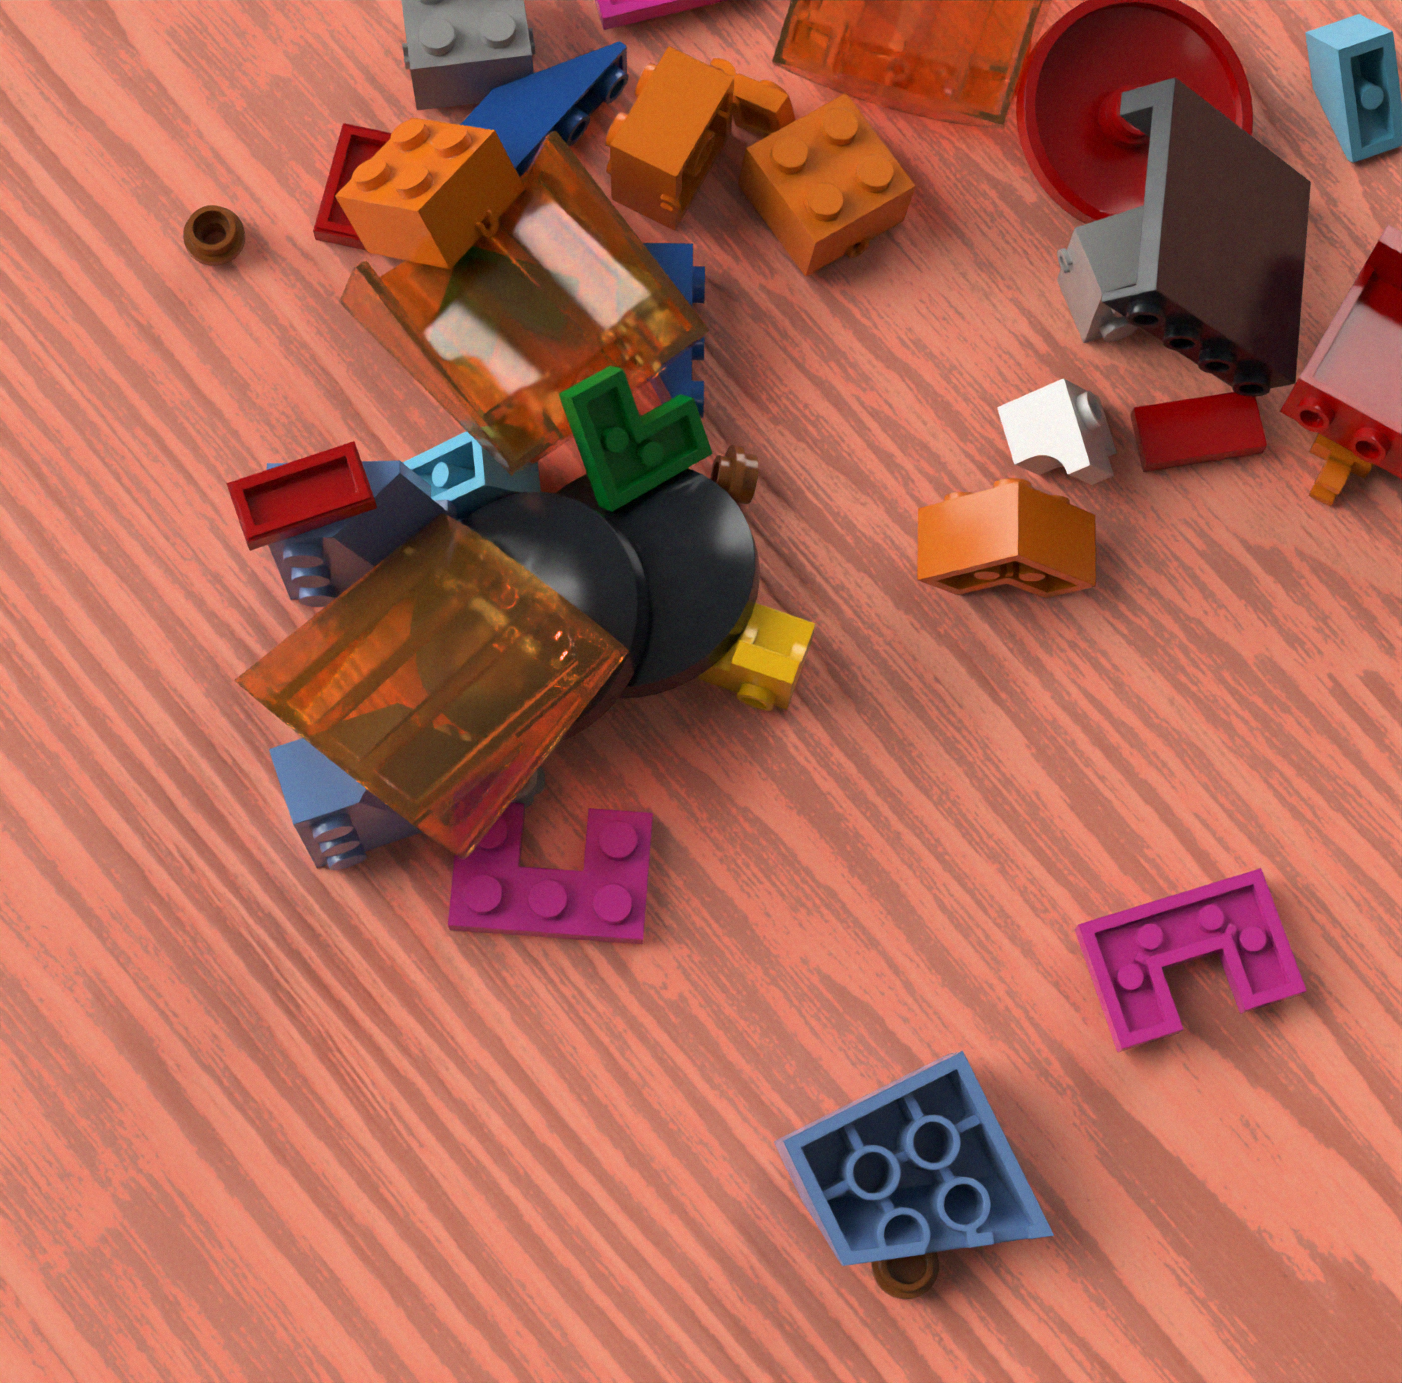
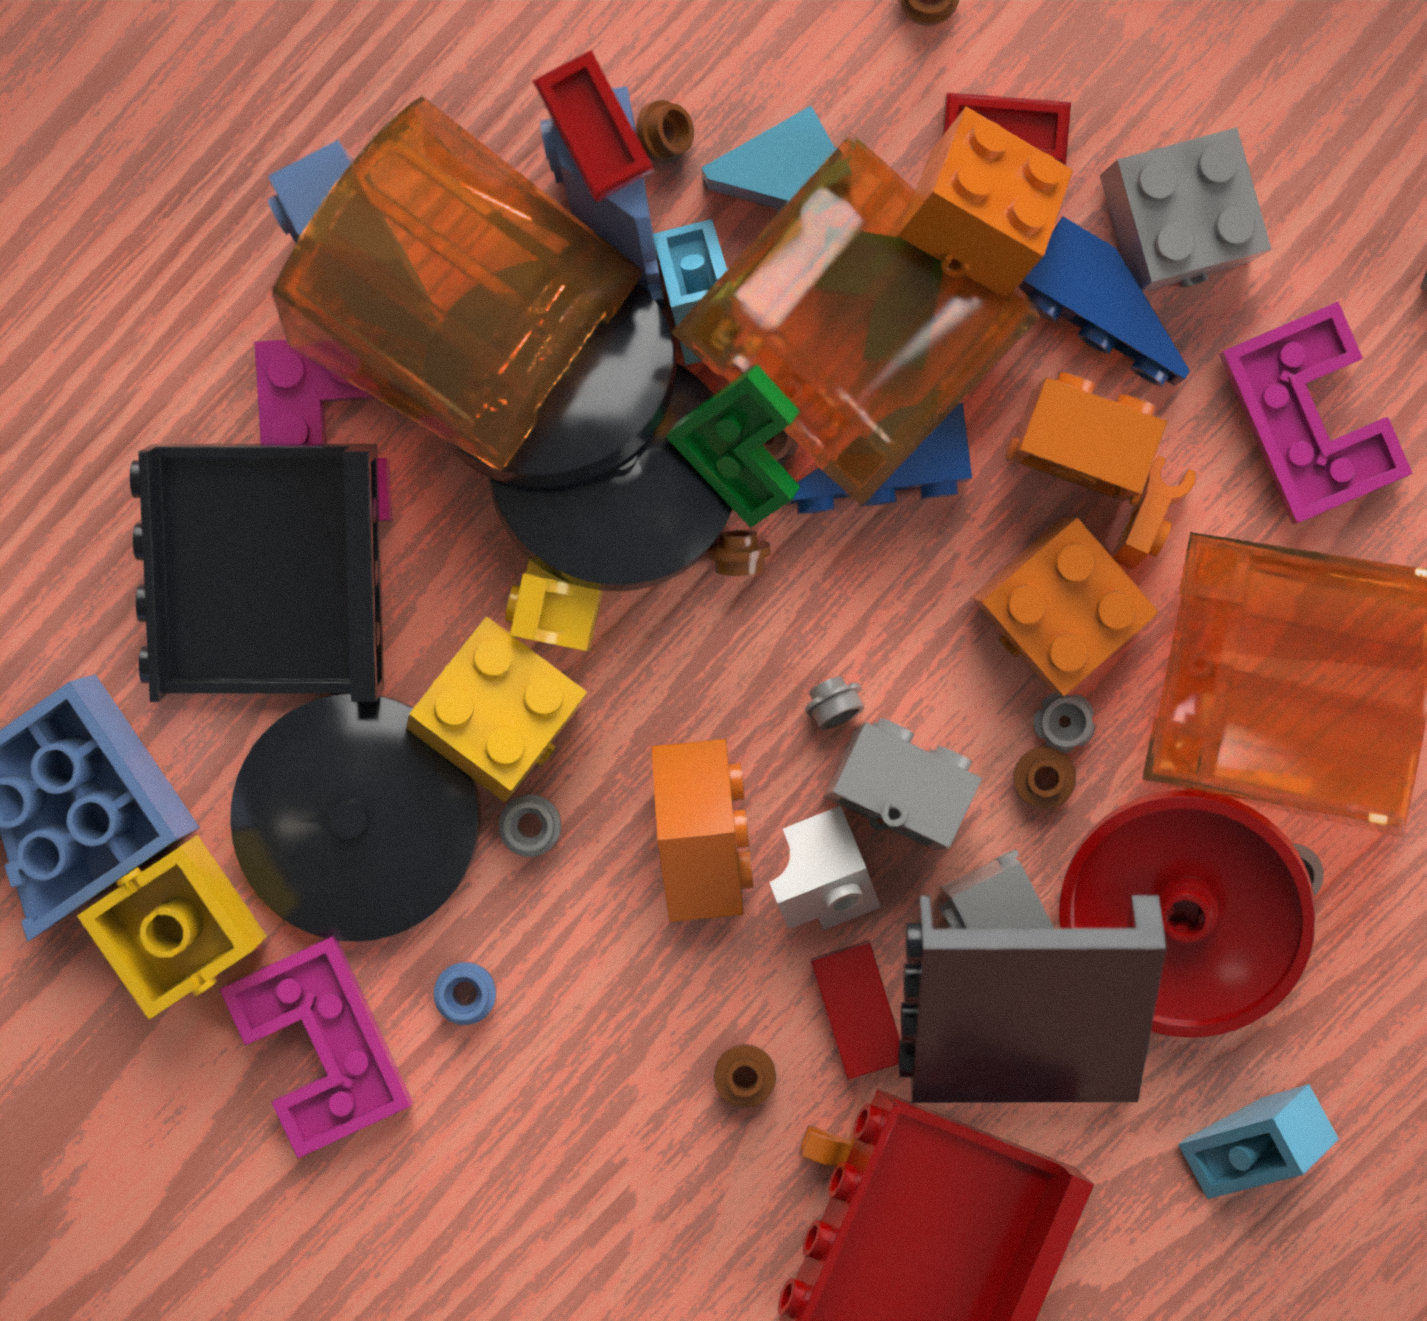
camera: 85 degrees right, 15 degrees up
none -> yellow brick [77,834,267,1020]
none -> black panel [130,444,384,702]
none -> black dish [230,694,481,942]
none -> yellow brick [406,616,587,803]
none -> medium blue plate [434,962,496,1025]
none -> light grey plate [499,794,561,857]
none -> medium azure slope [701,106,848,213]
none -> dark orange plate [714,1044,776,1107]
none -> light grey plate [805,676,864,730]
none -> light grey brick [823,718,982,850]
none -> dark orange plate [1013,747,1076,809]
none -> light grey plate [1034,692,1095,753]

